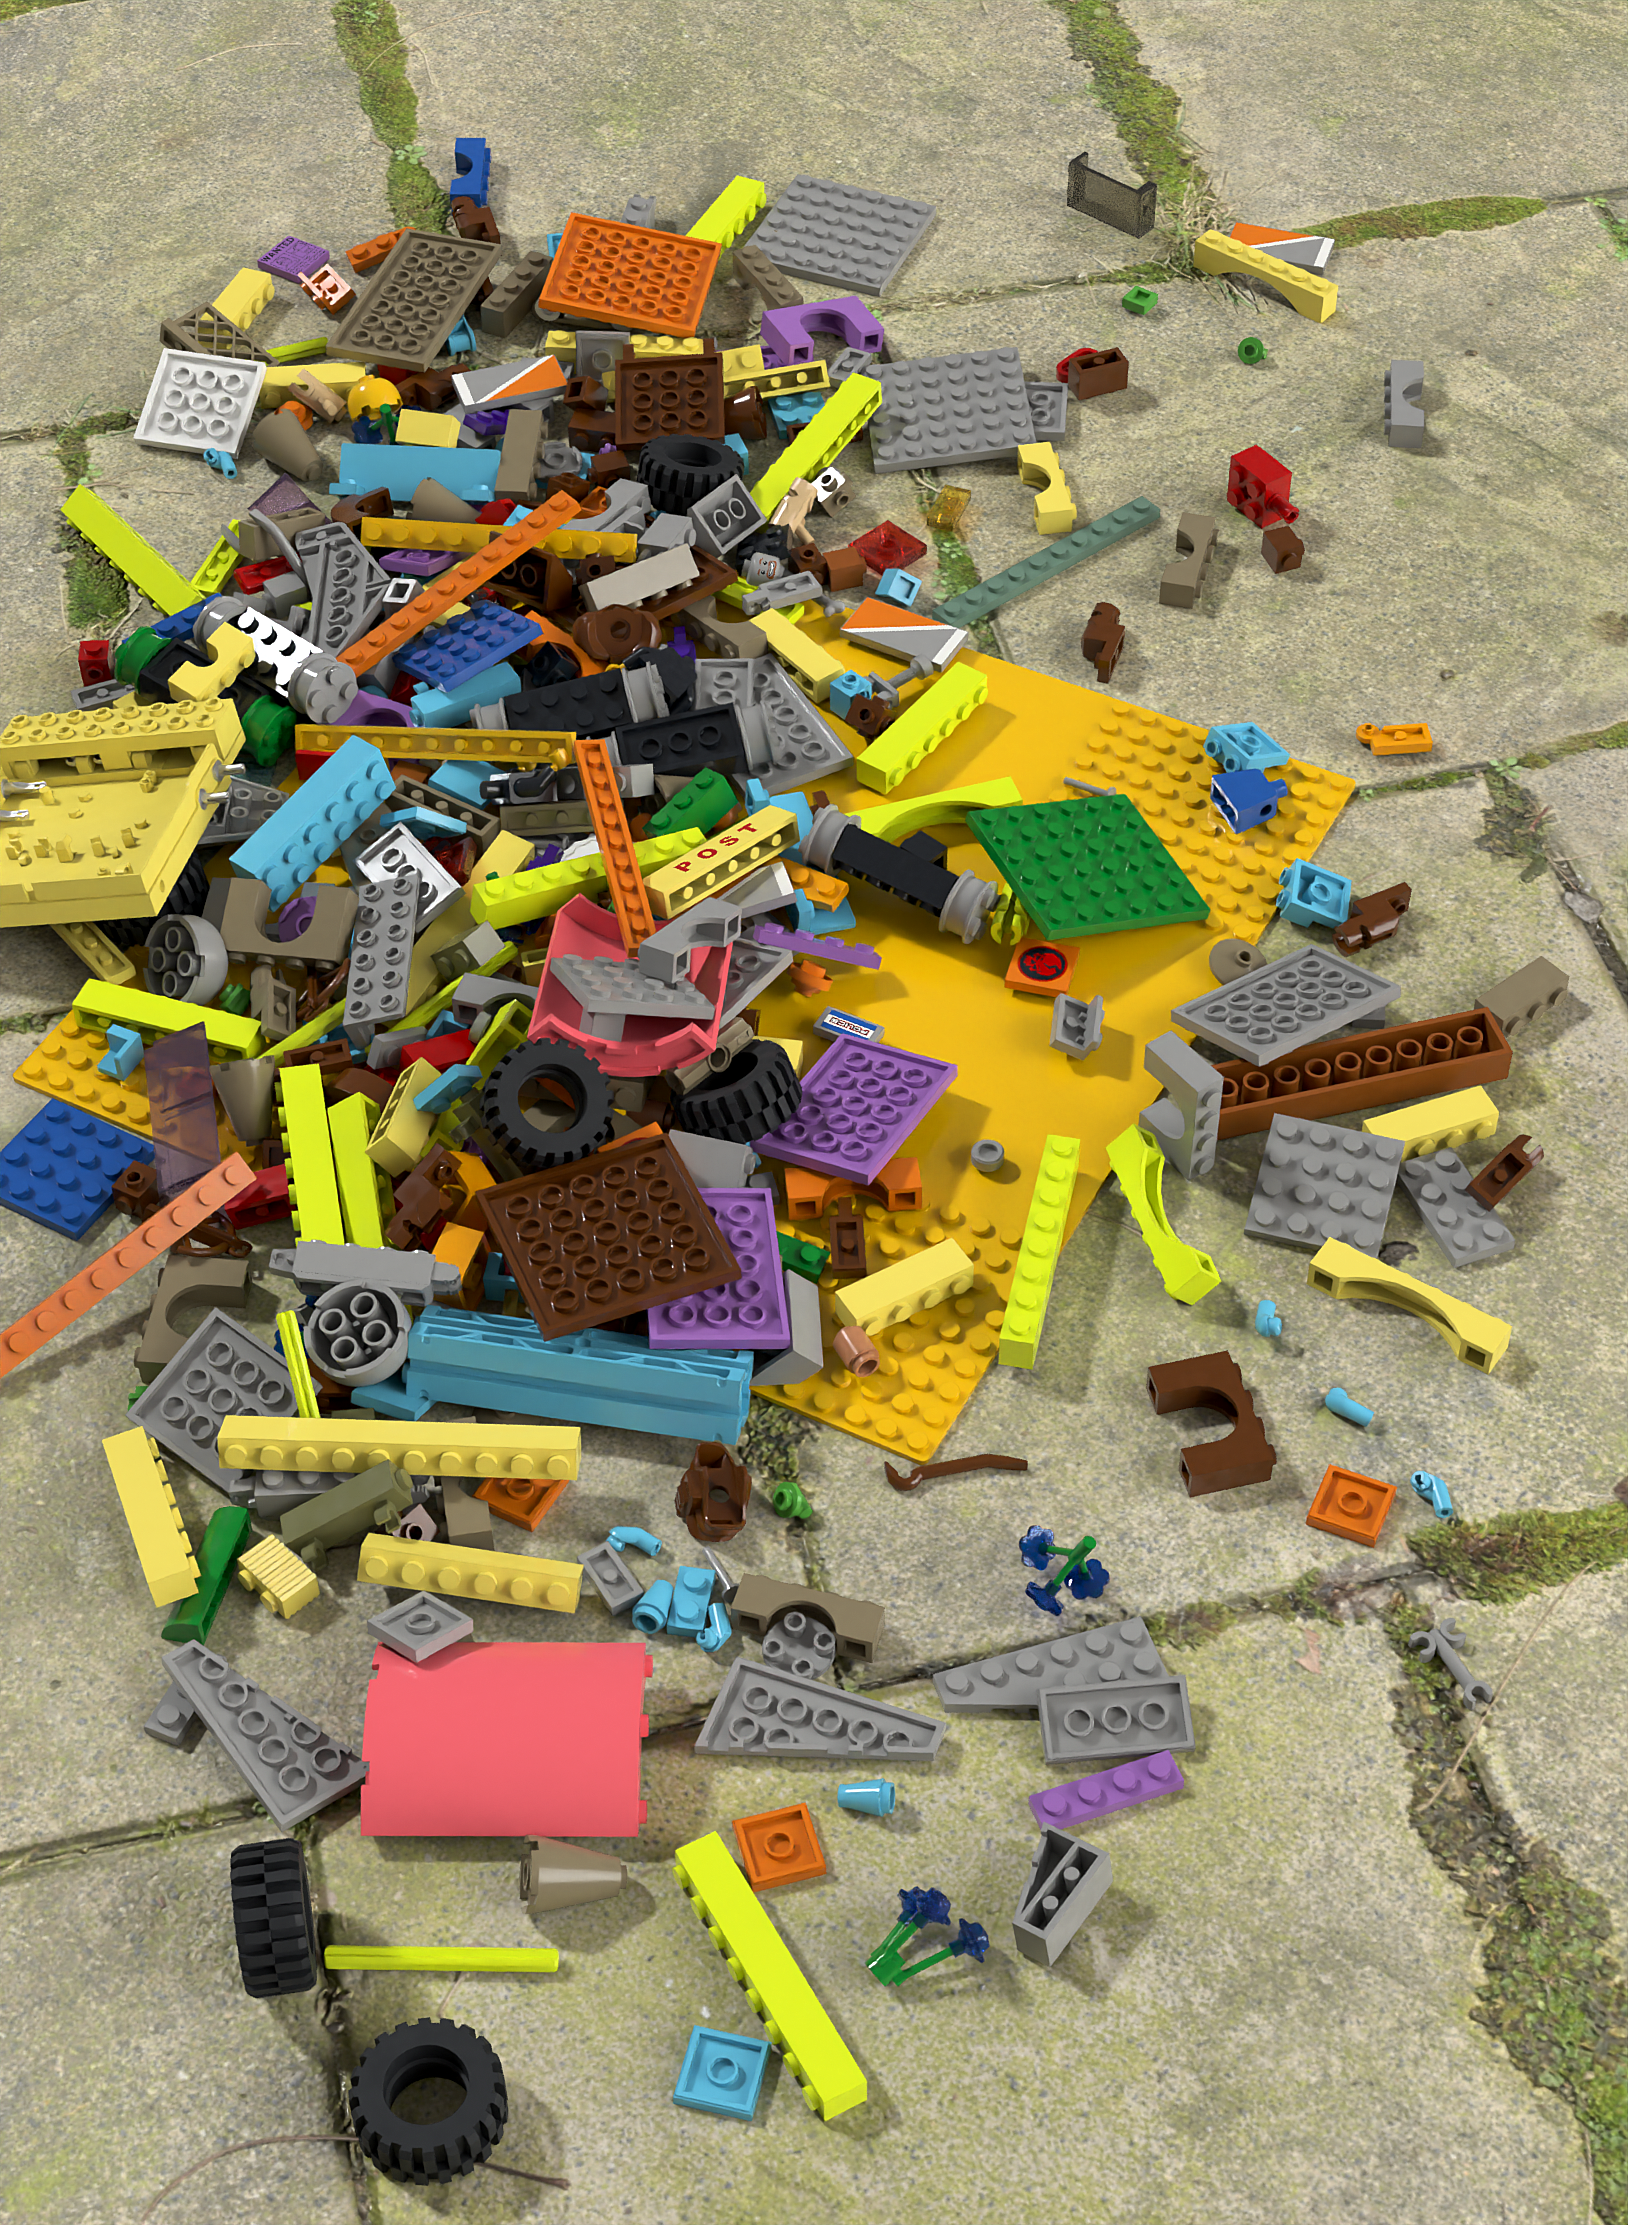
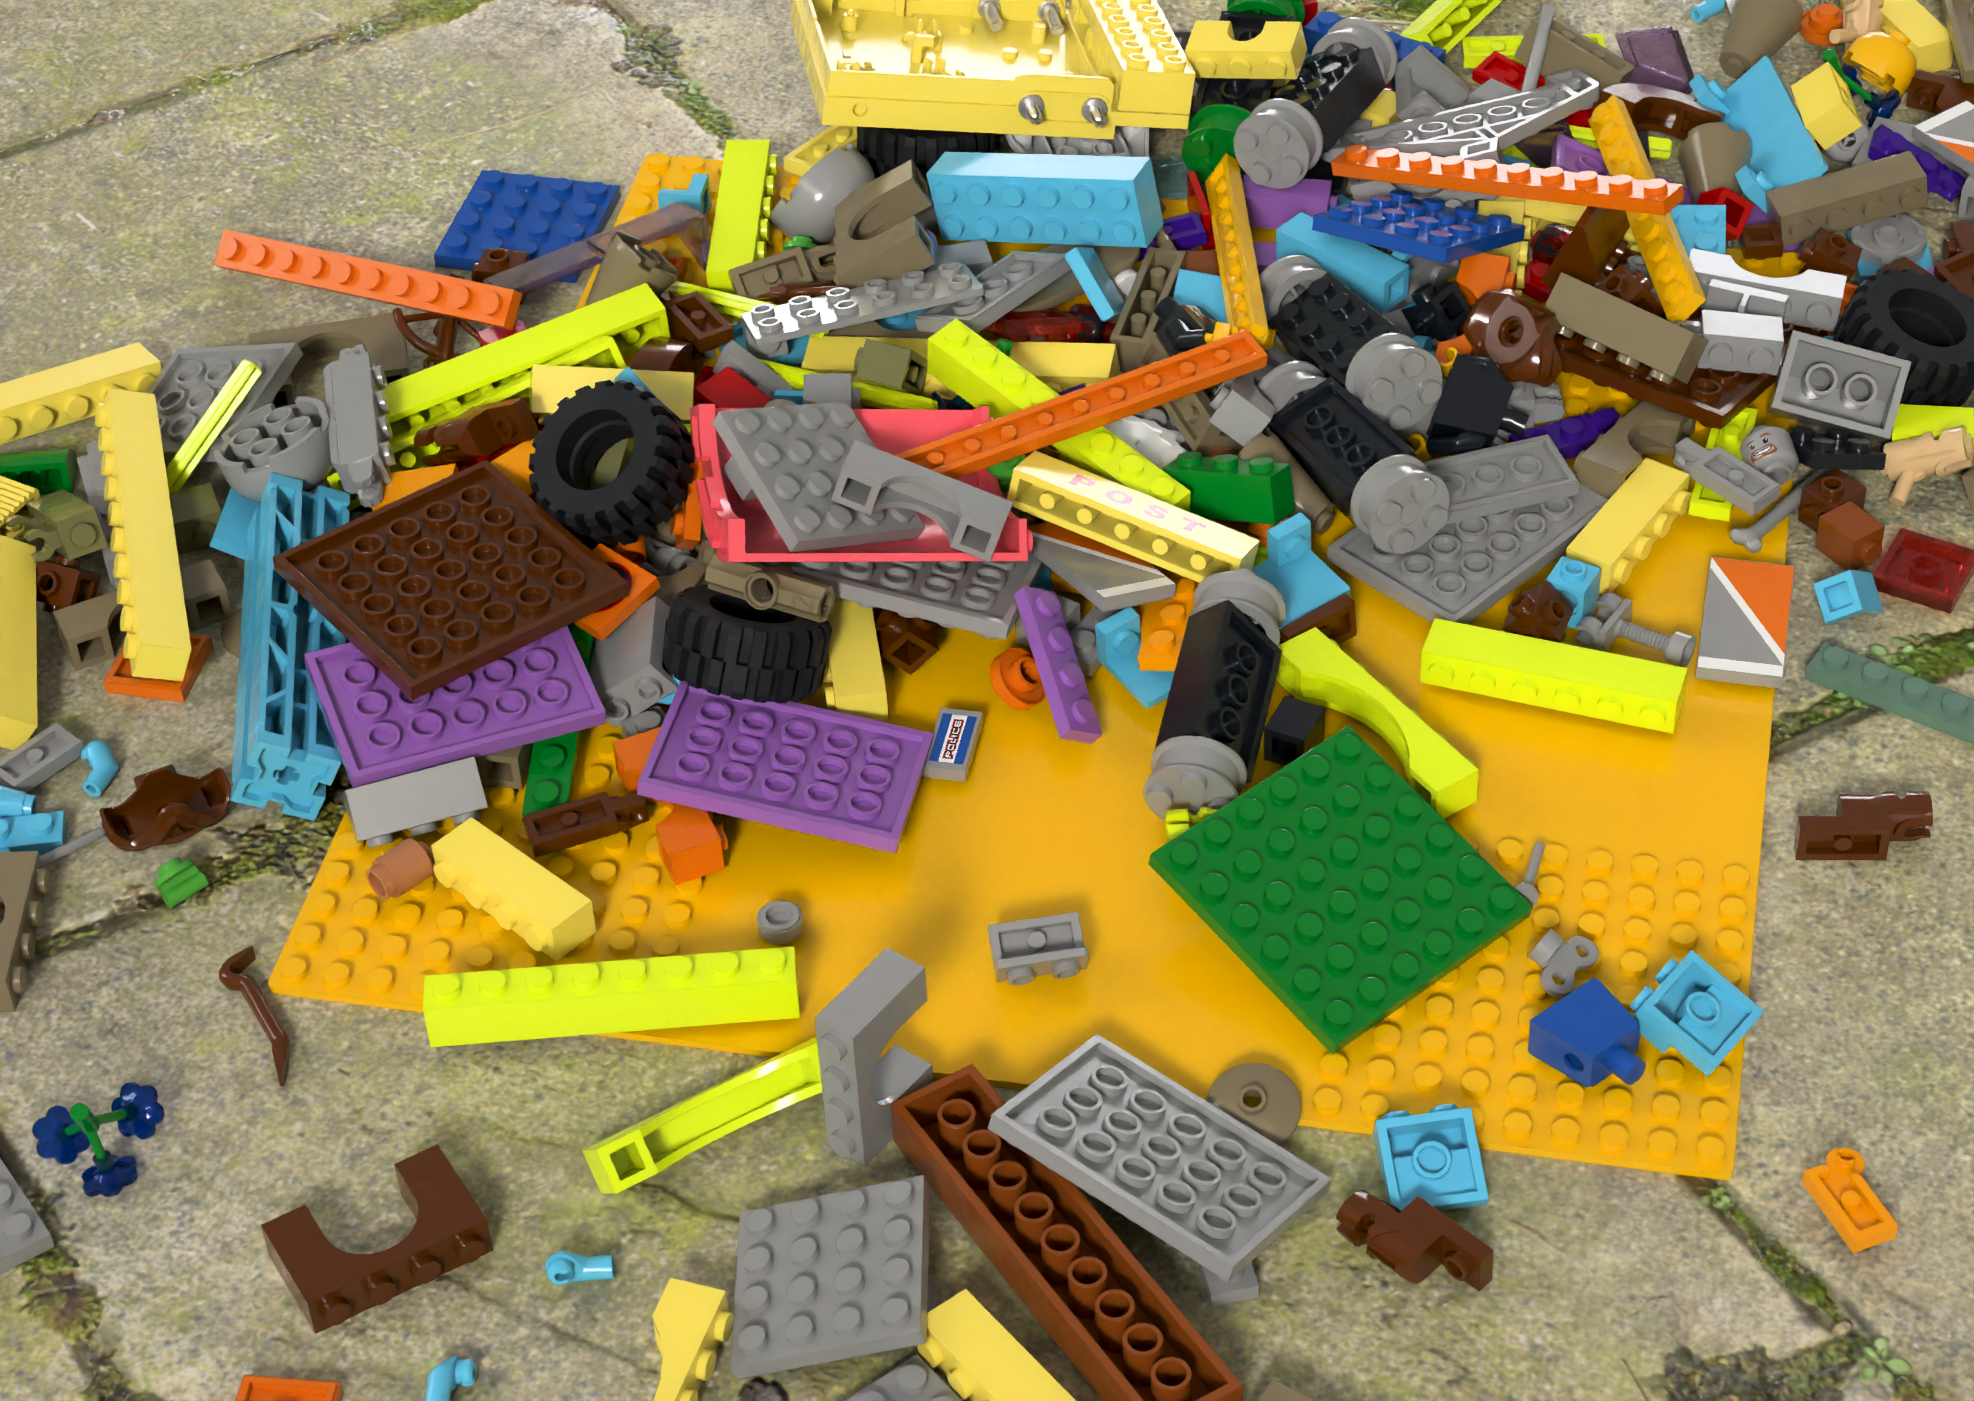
camera: 75 degrees right, 5 degrees down
tile [1004,937,1080,997] -> none
none -> light grey piece [1528,929,1599,998]

